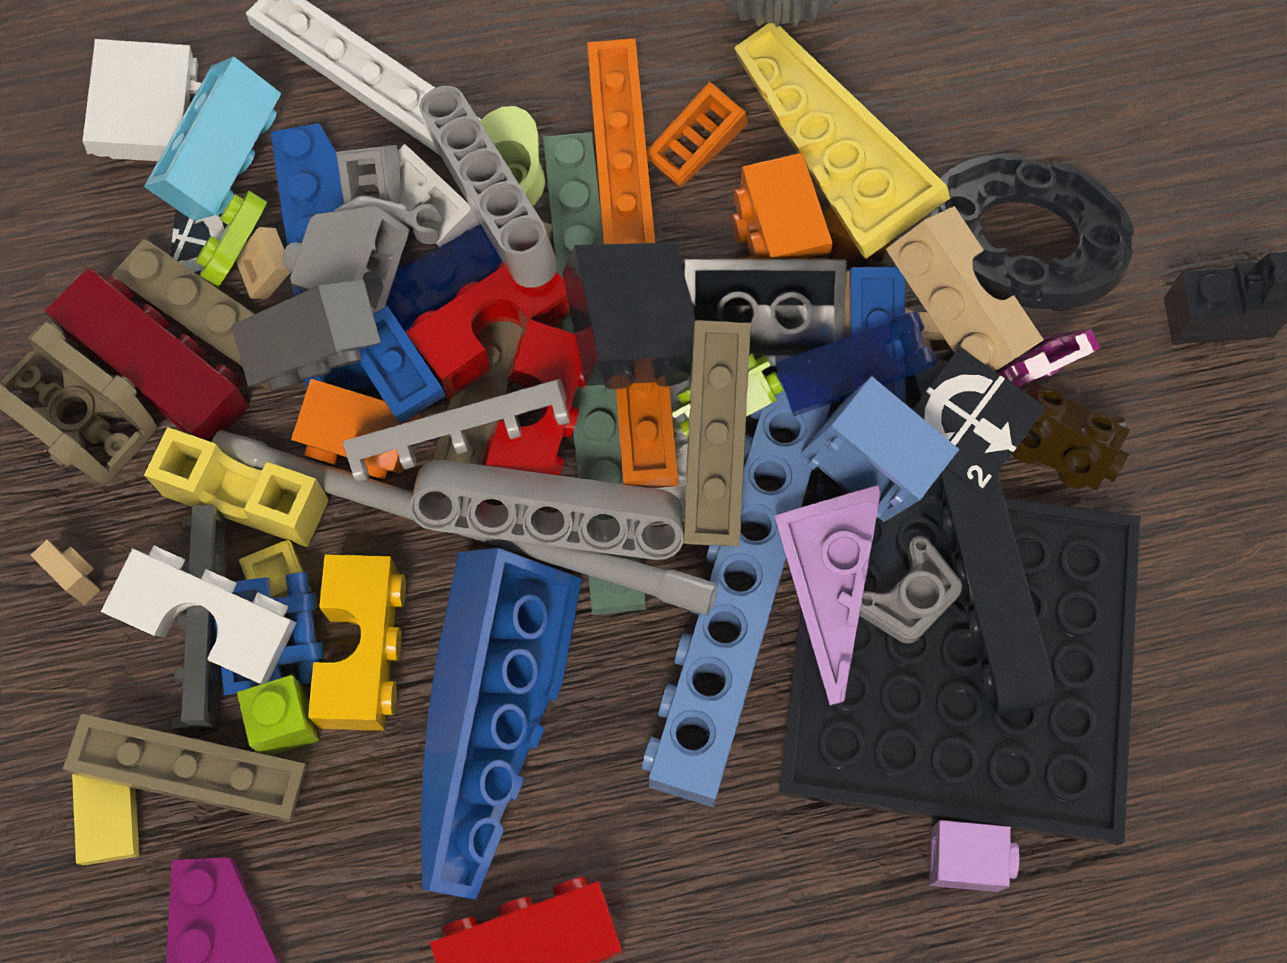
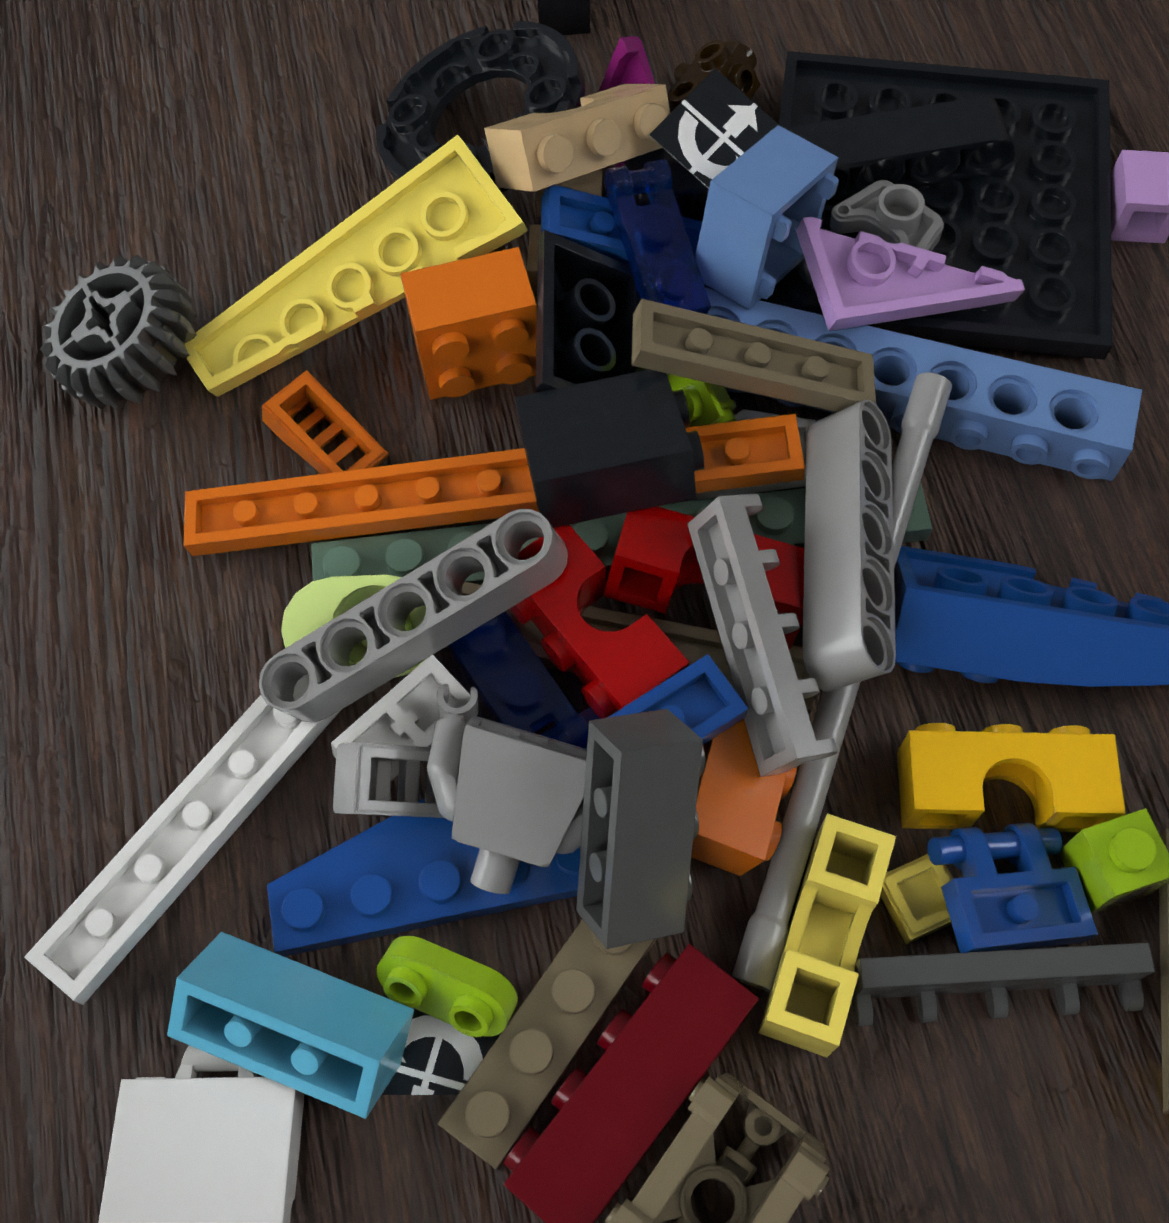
camera: 90 degrees left, 5 degrees down
tan plate [31,540,100,605] -> none
white arch [101,546,297,684] -> none
tan plate [236,227,291,299] -> none

